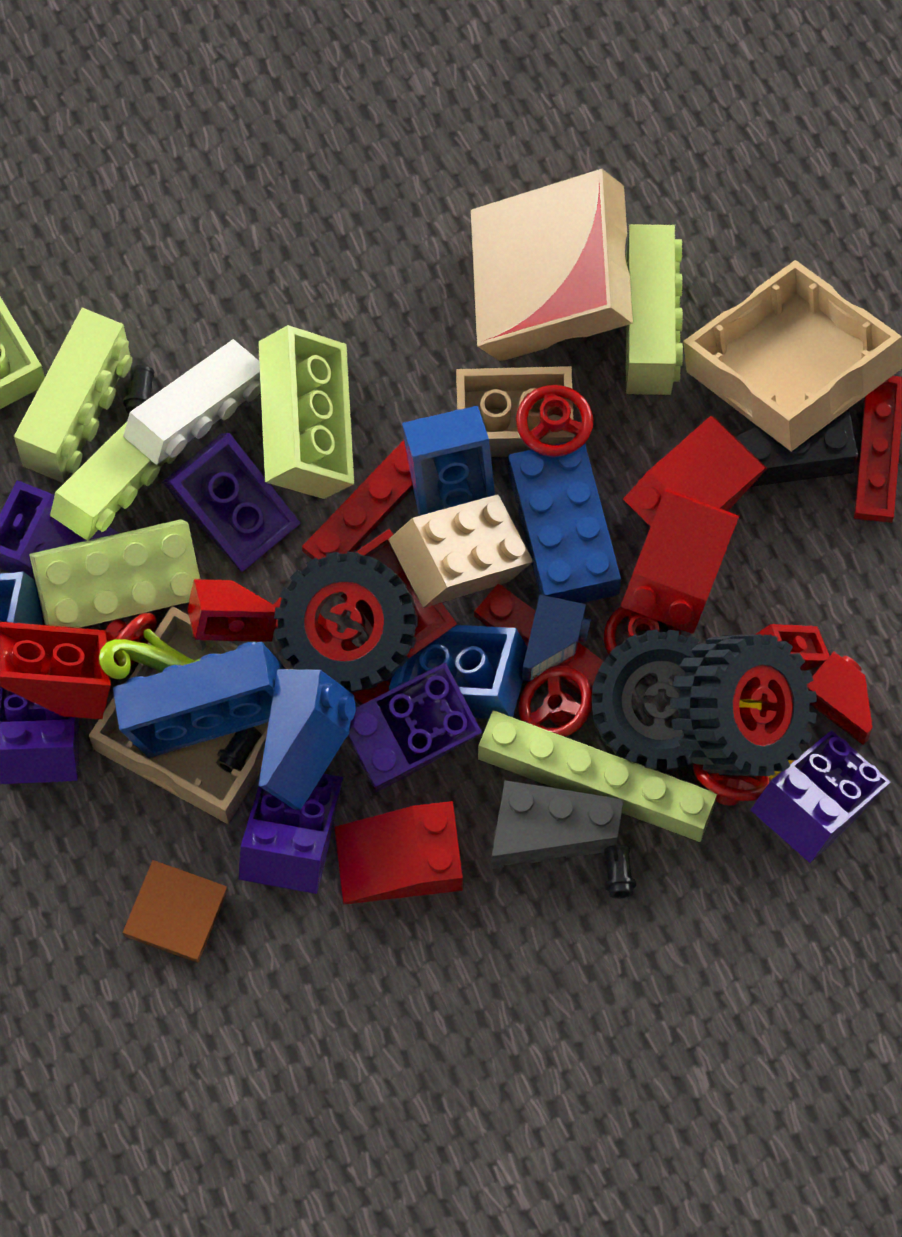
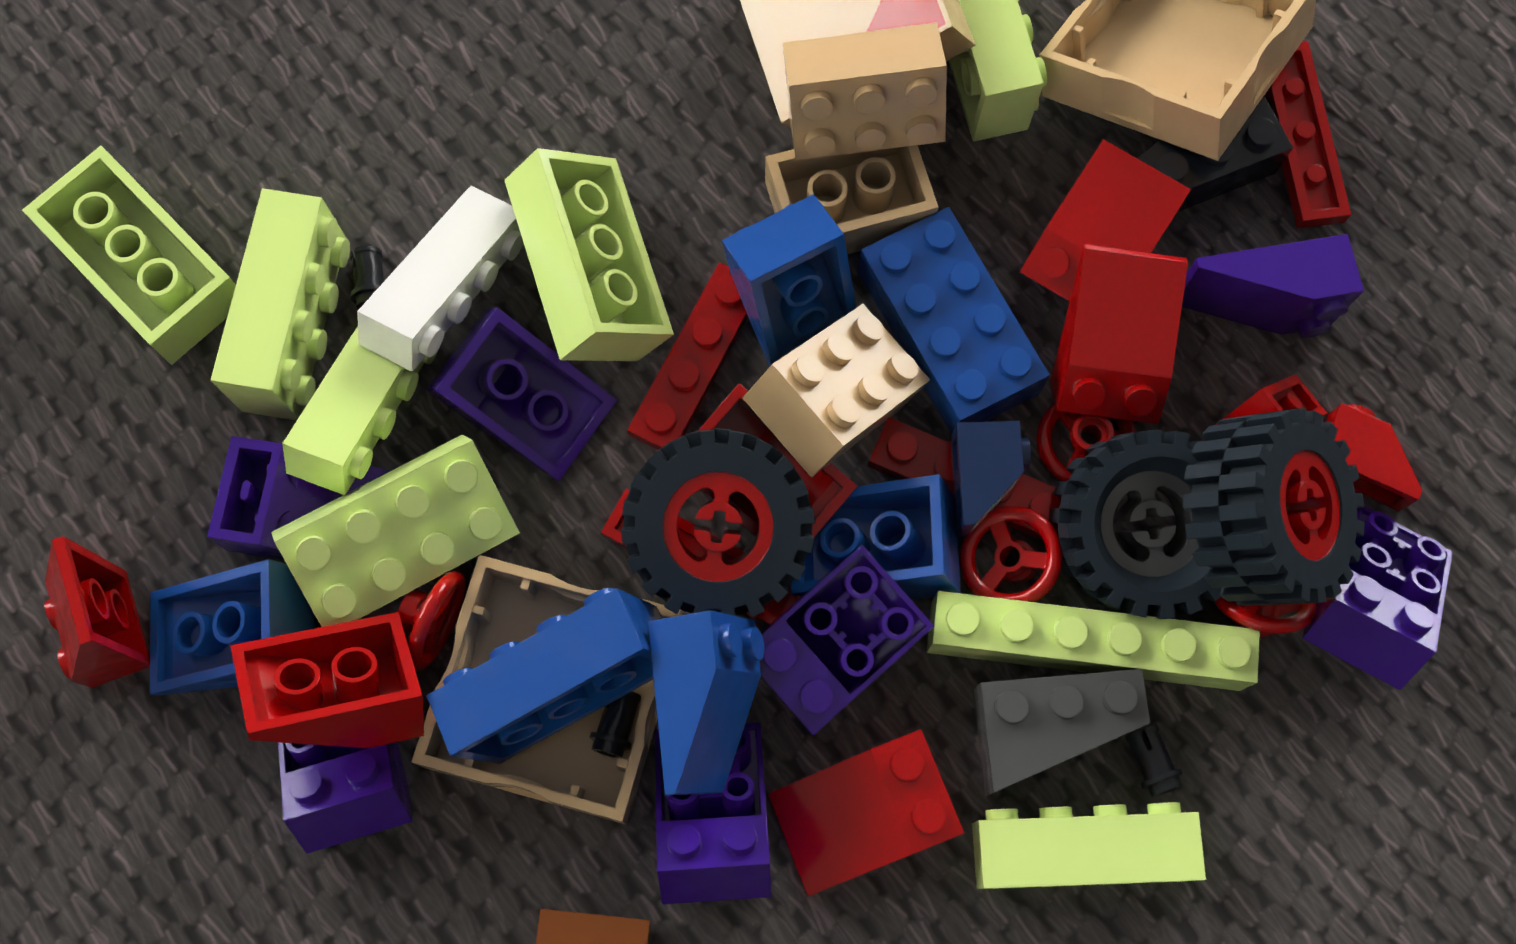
camera: 15 degrees left, 5 degrees up
lime plant [99,629,200,679] -> none
red slope [187,579,278,642] -> none
red piece [516,385,593,457] -> none
none -> tan brick [783,23,947,161]
none -> yellowish green brick [972,802,1206,889]
none -> dark purple slope [1182,234,1364,338]

